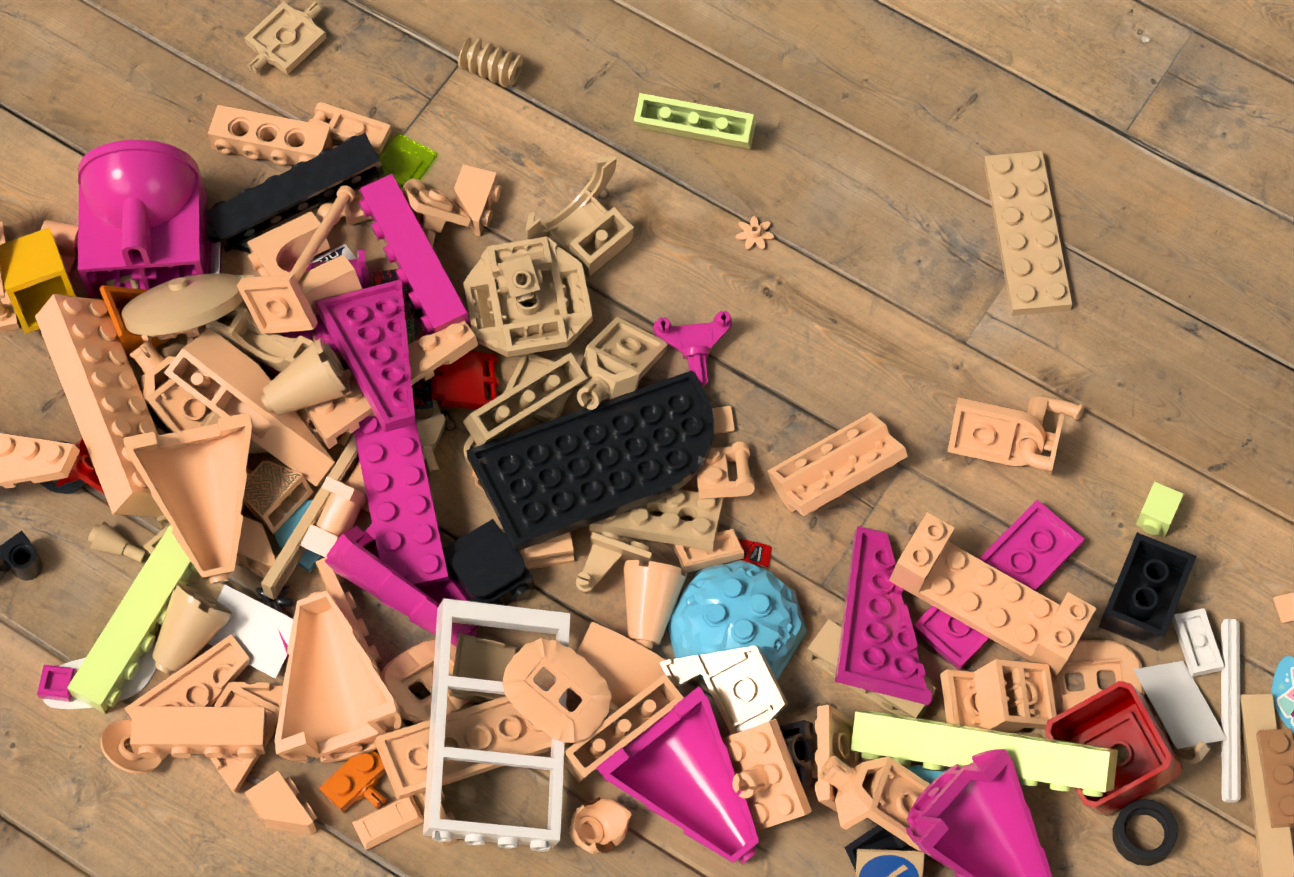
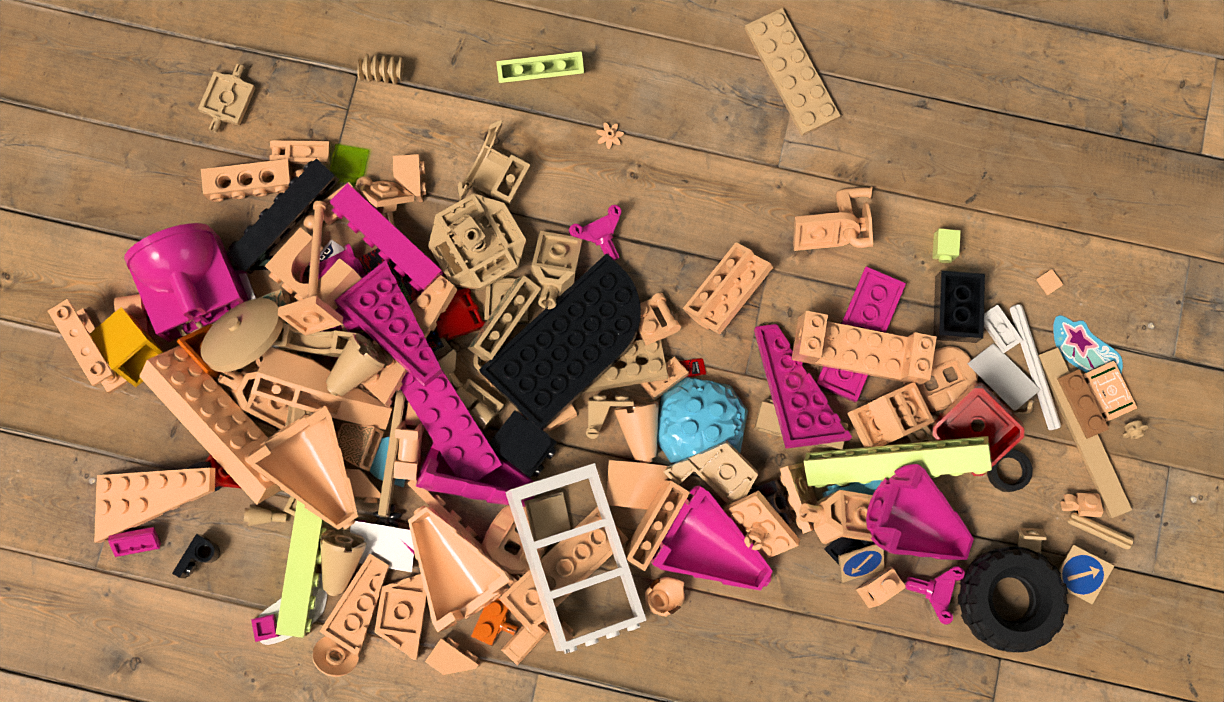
camera: 25 degrees left, 15 degrees up
light nougat brick [130,706,267,759] -> none
light nougat piece [503,638,612,743] -> none
light nougat piece [712,406,735,434] -> none
none -> tan plate [456,379,504,433]

